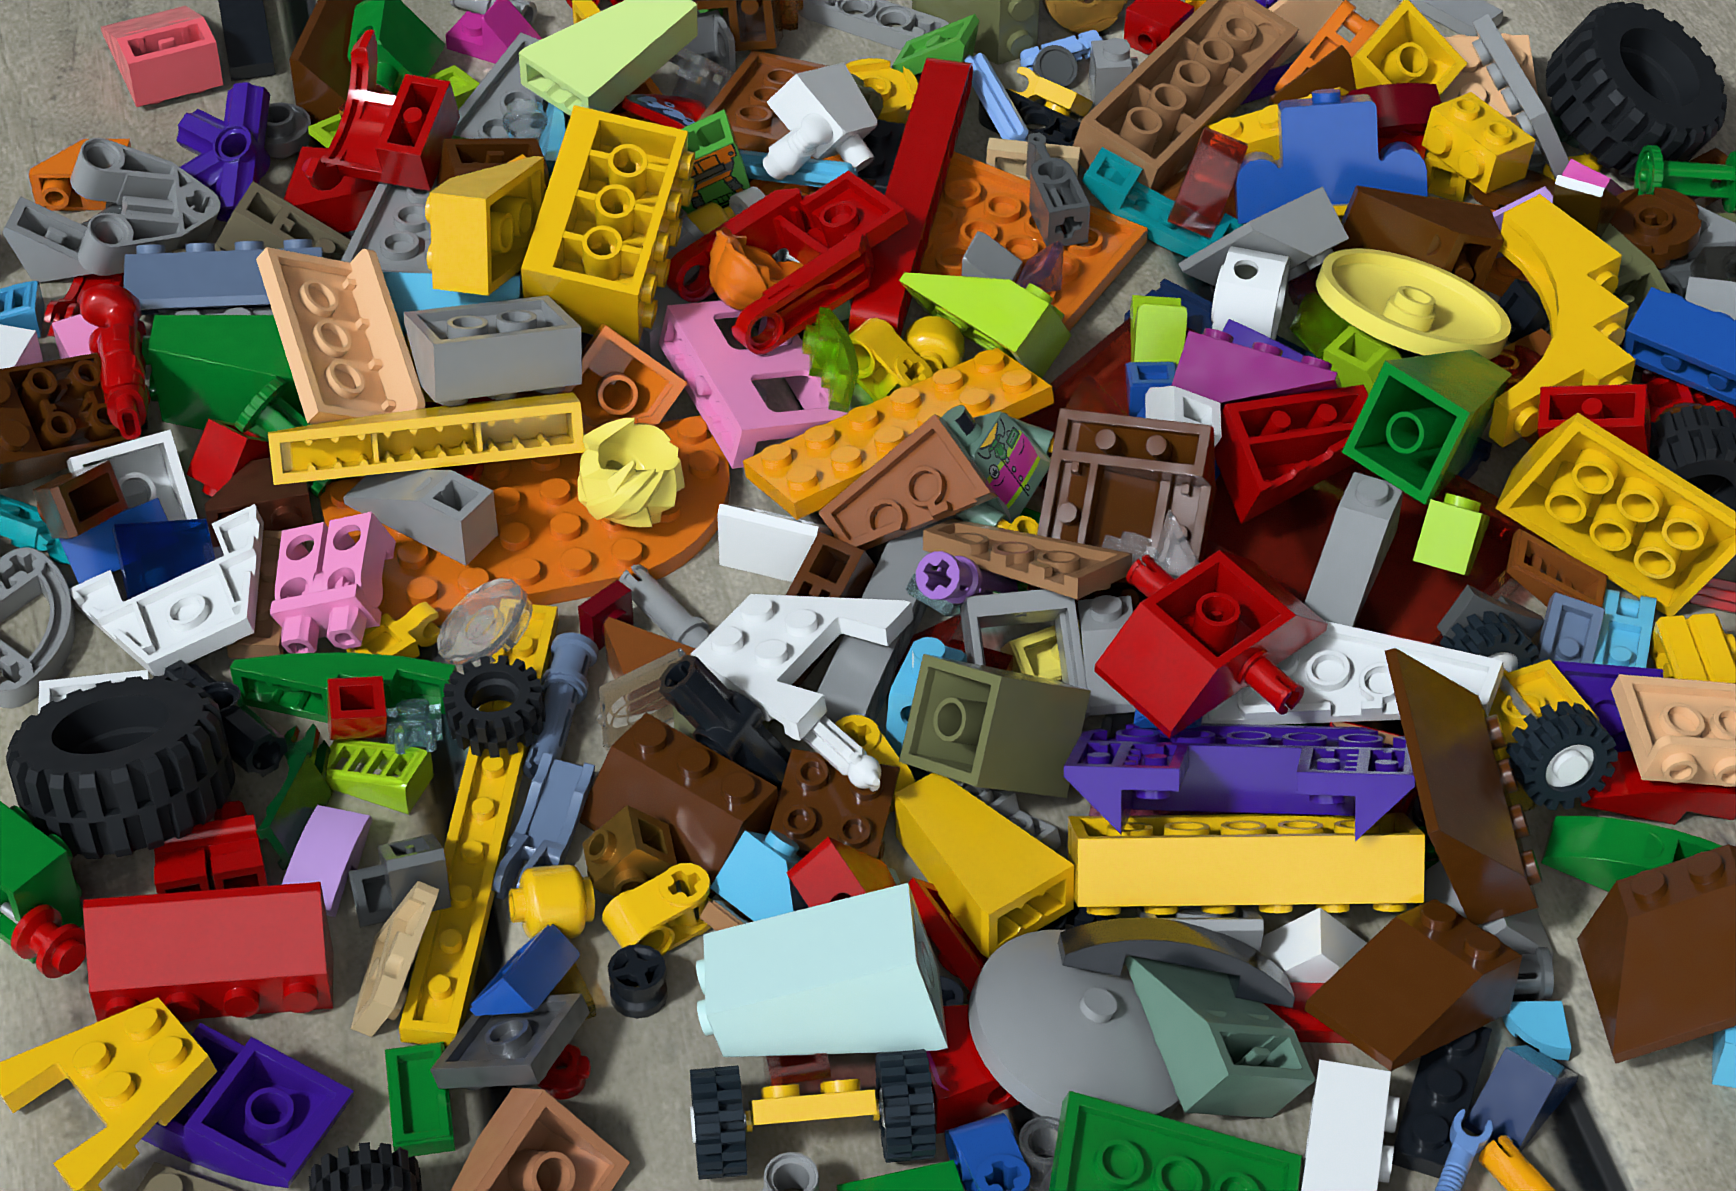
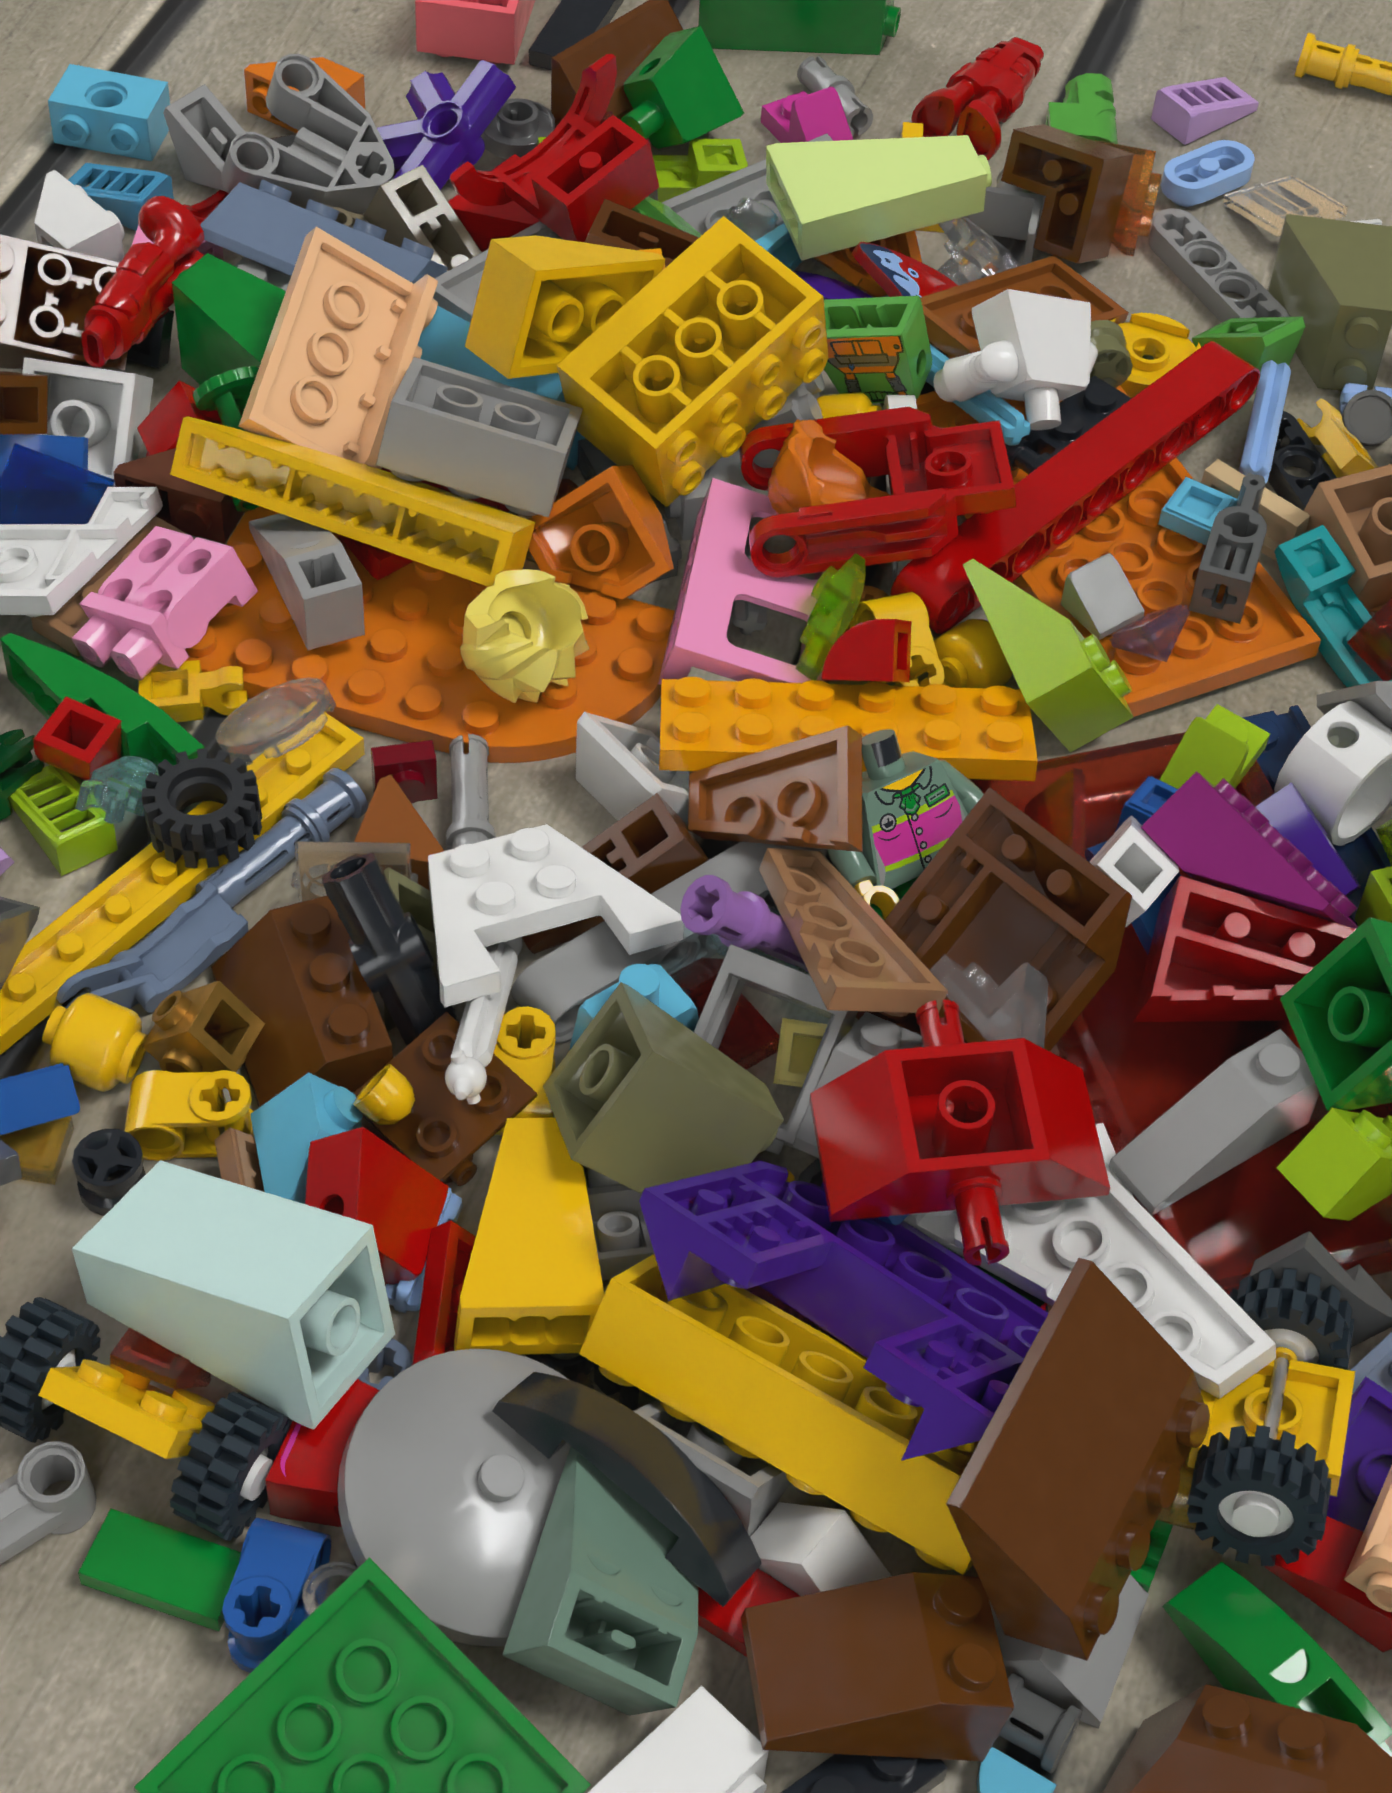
camera: 30 degrees right, 5 degrees up
none -> yellow hinge [353,1064,415,1125]
none -> red brick [822,619,912,683]
none -> medium azure tile [1158,477,1238,545]

